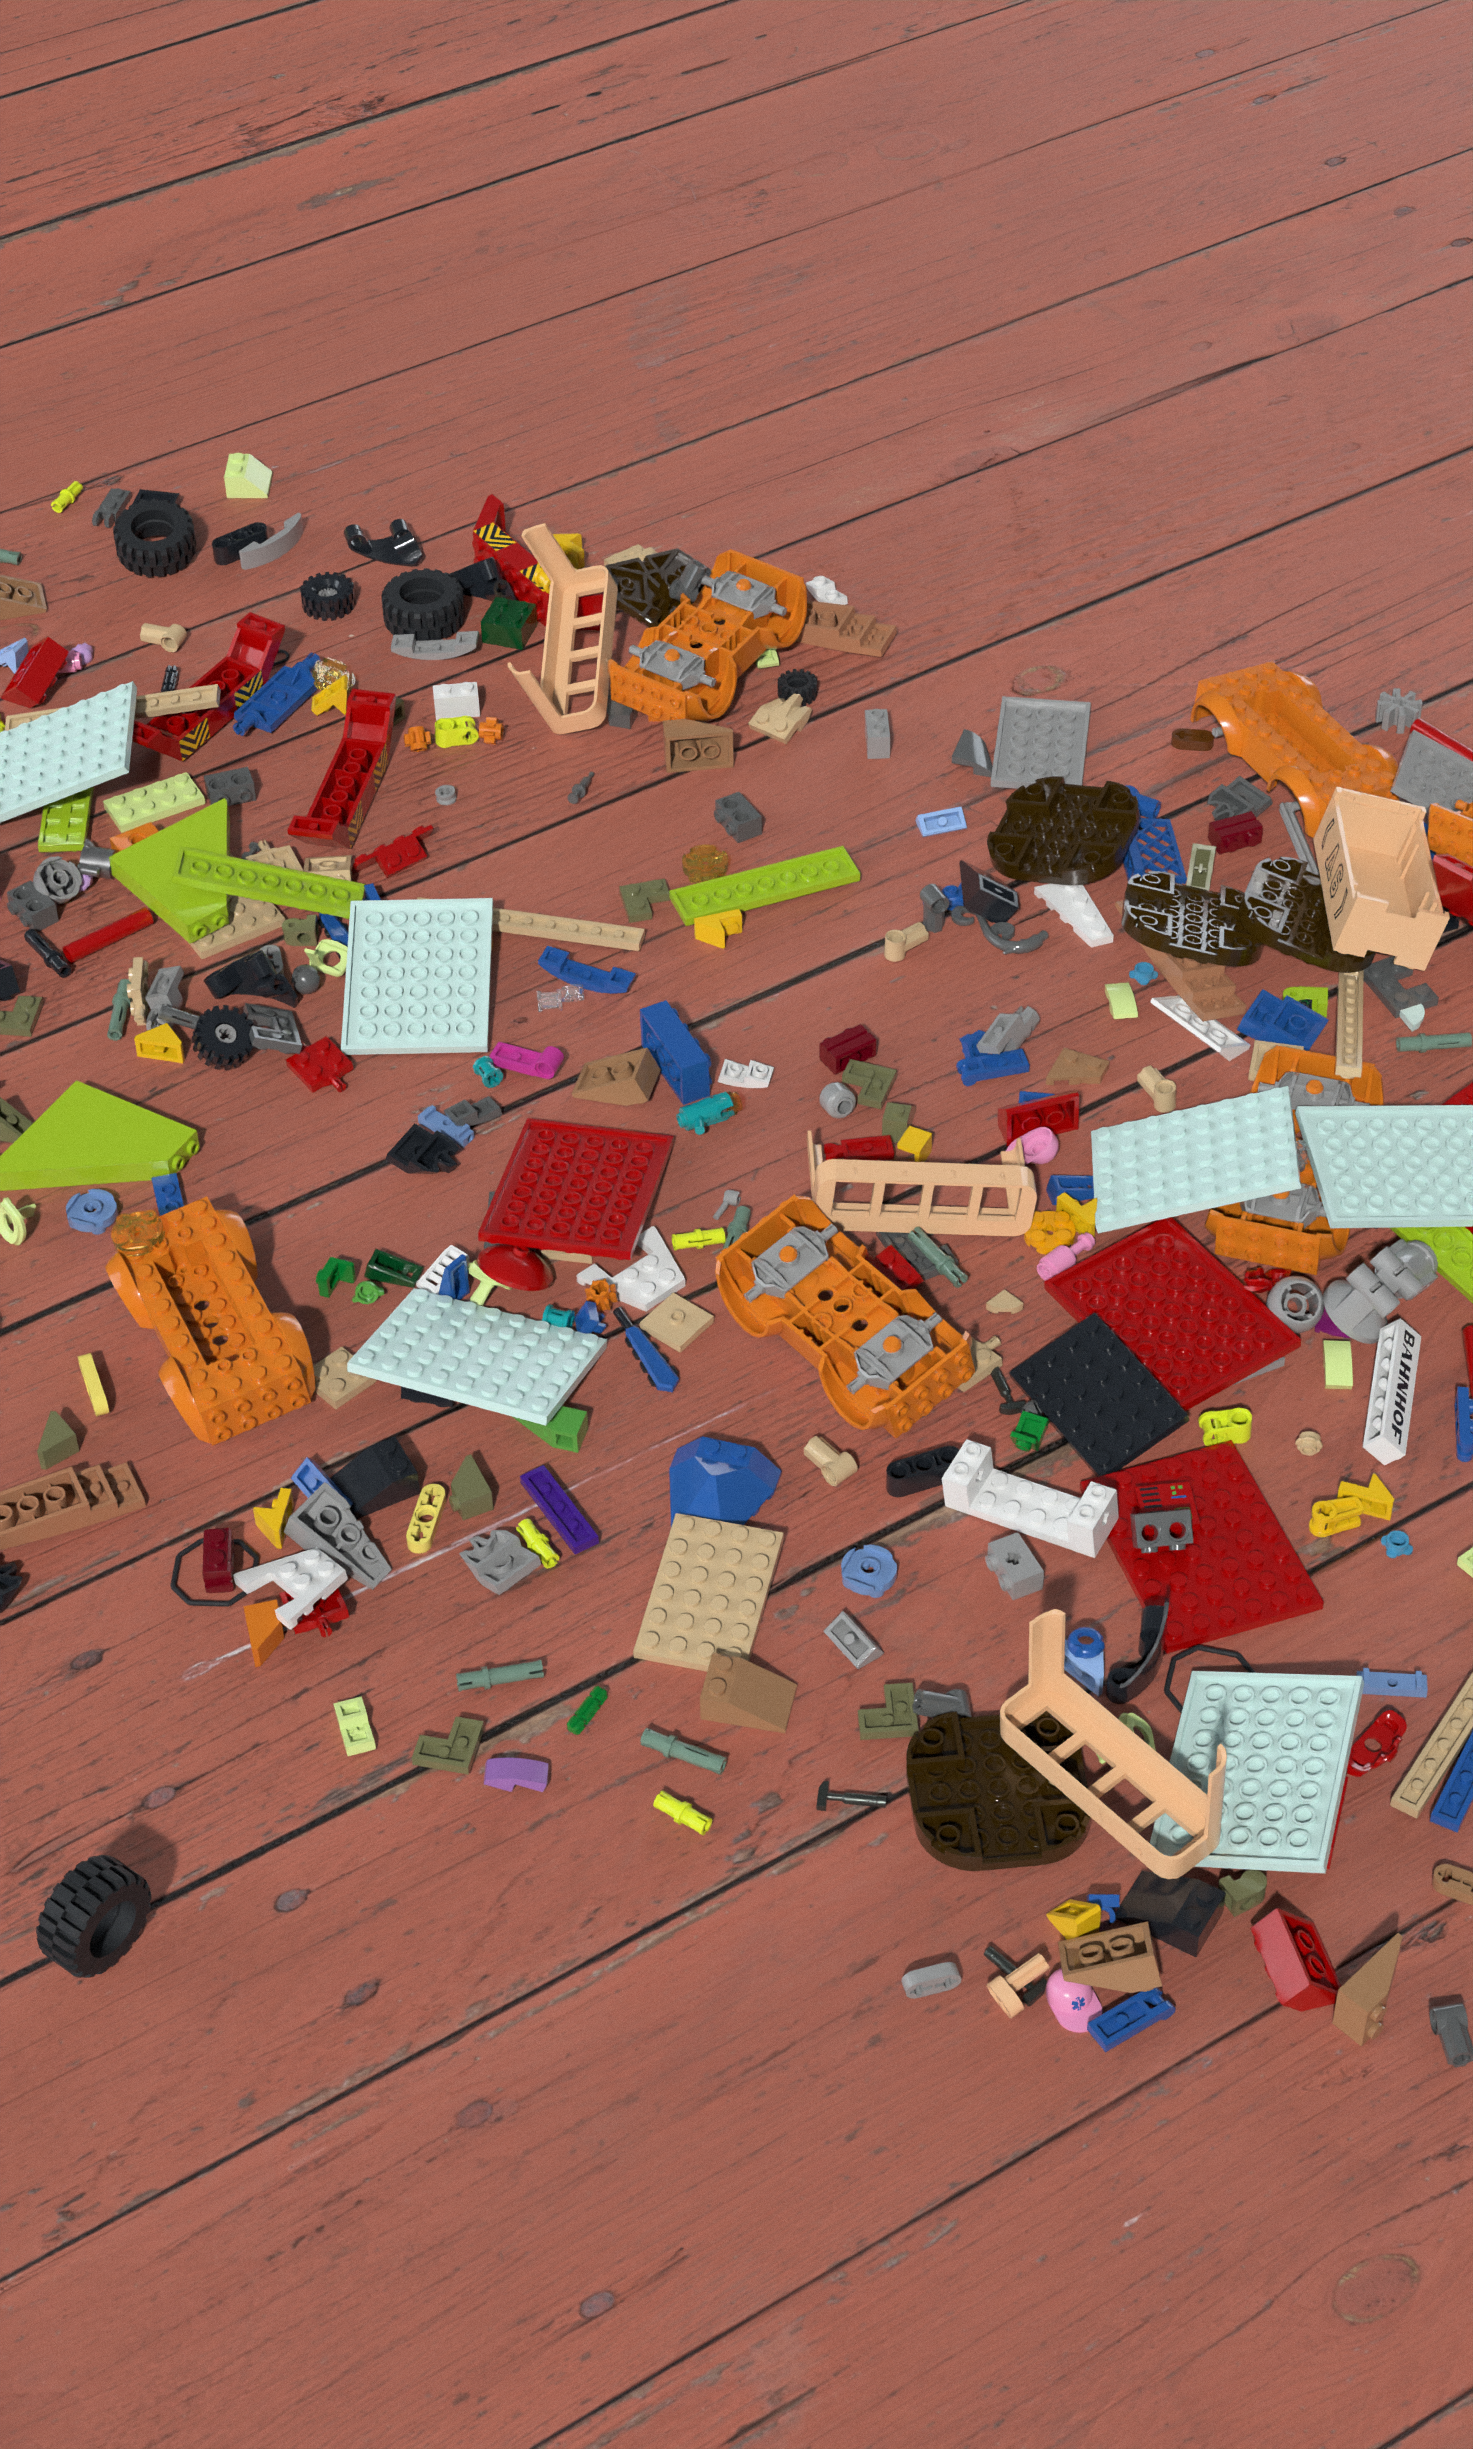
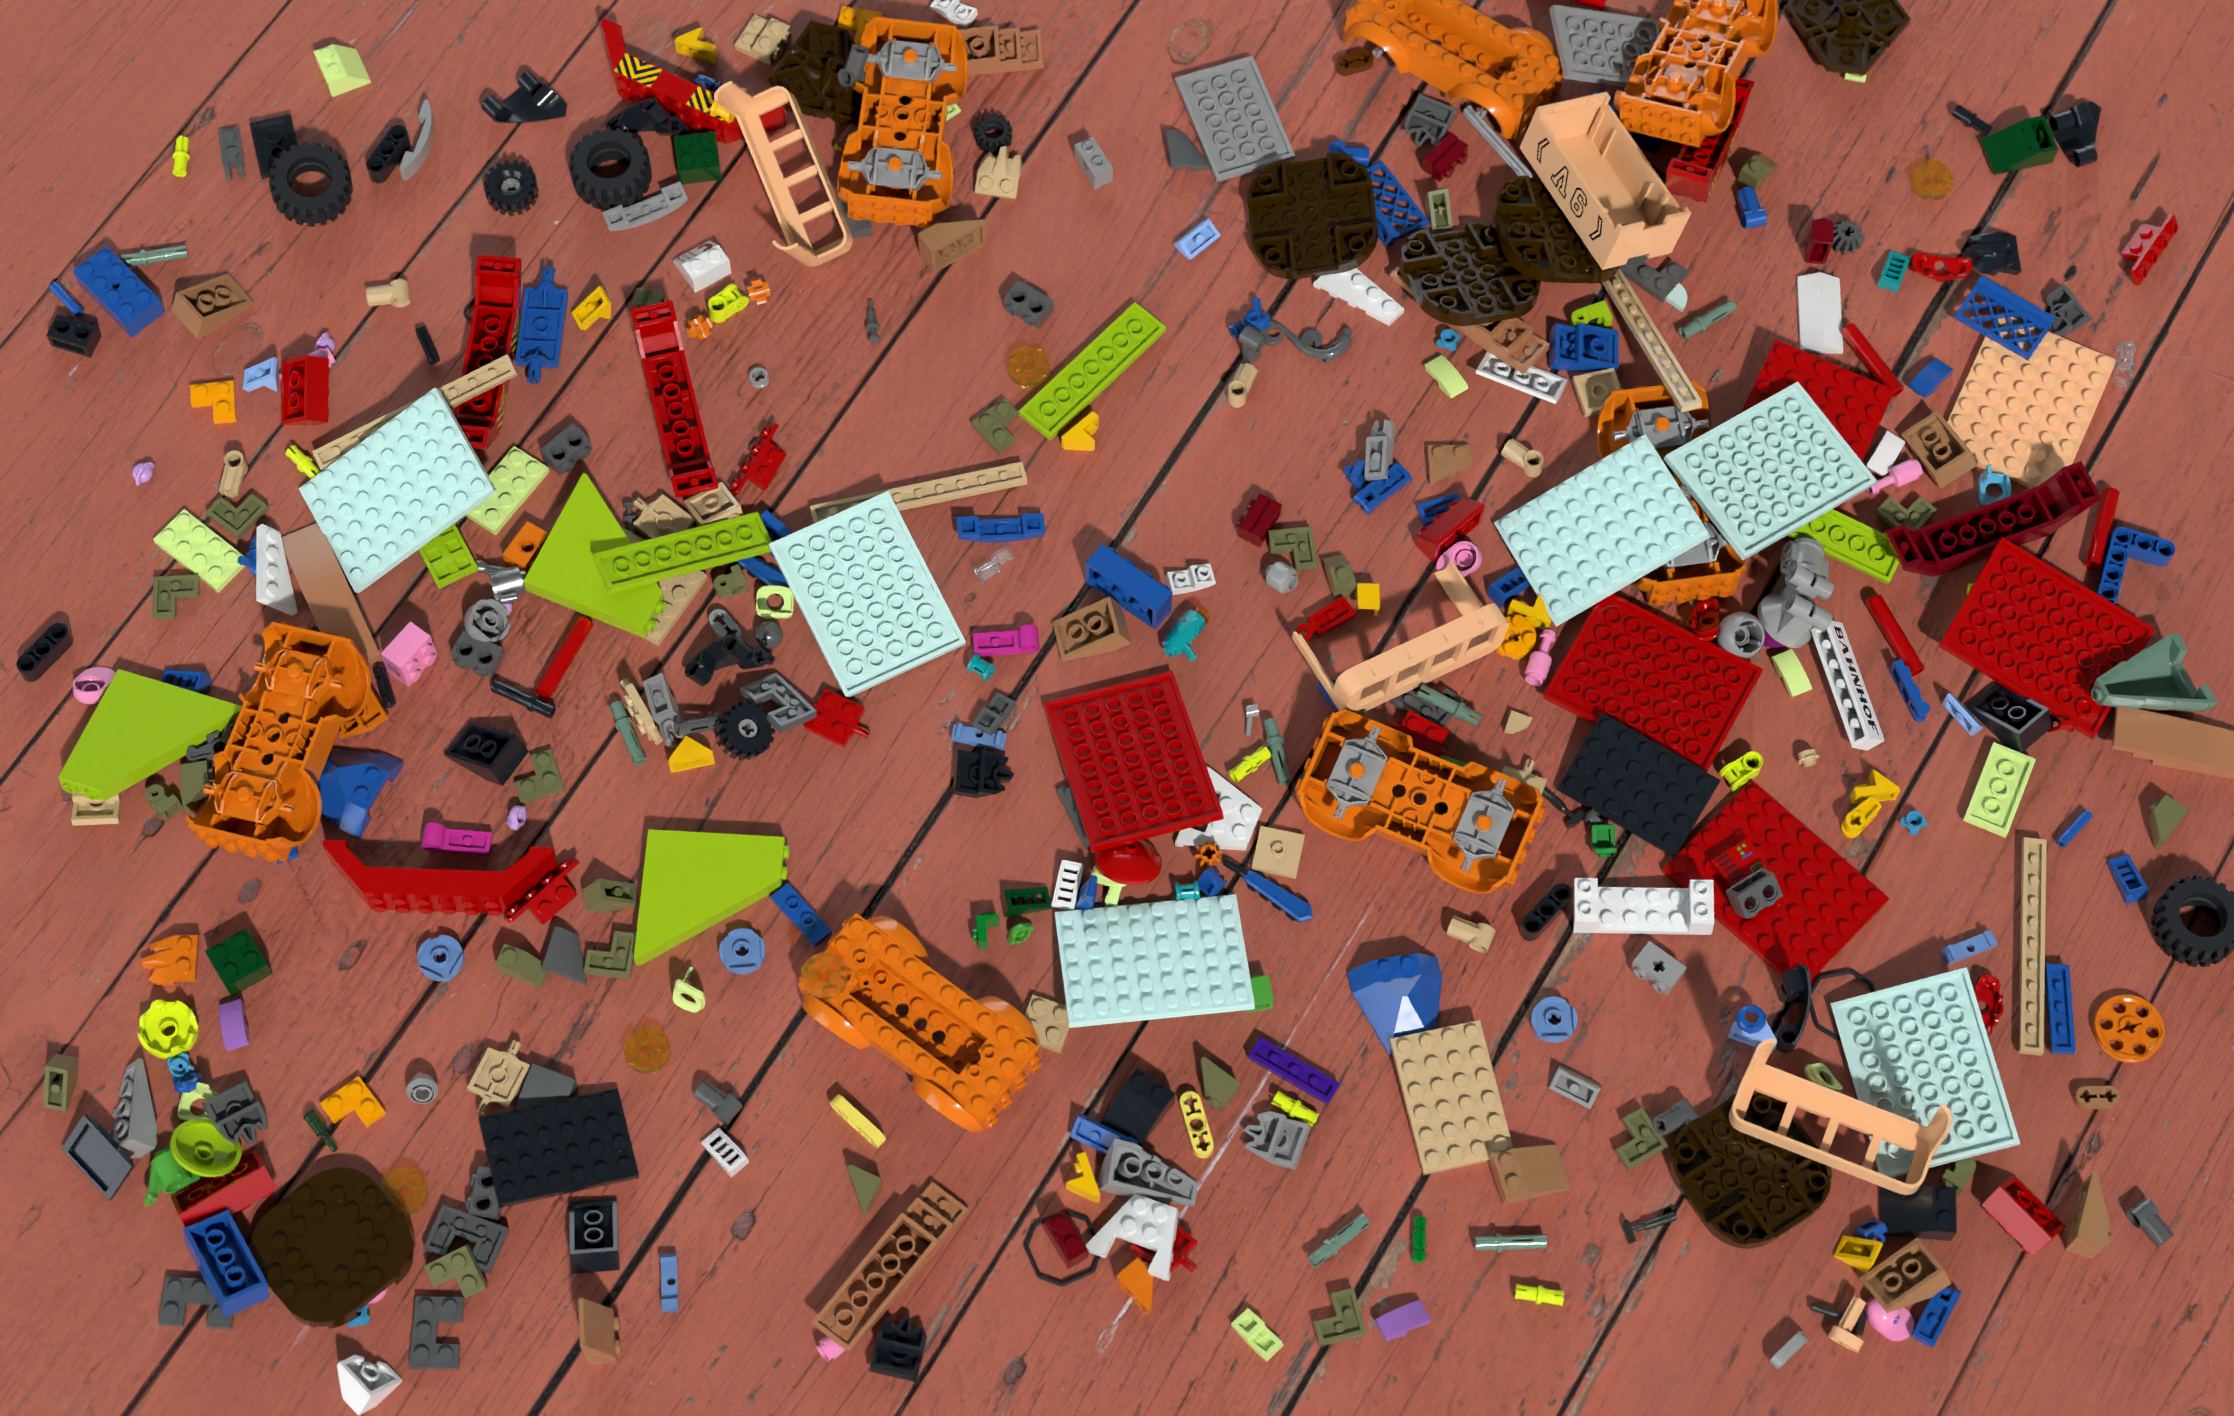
camera: 30 degrees left, 20 degrees up
clear yellow plate [312,658,356,693] -> none
black slope [959,860,1019,923] -> none

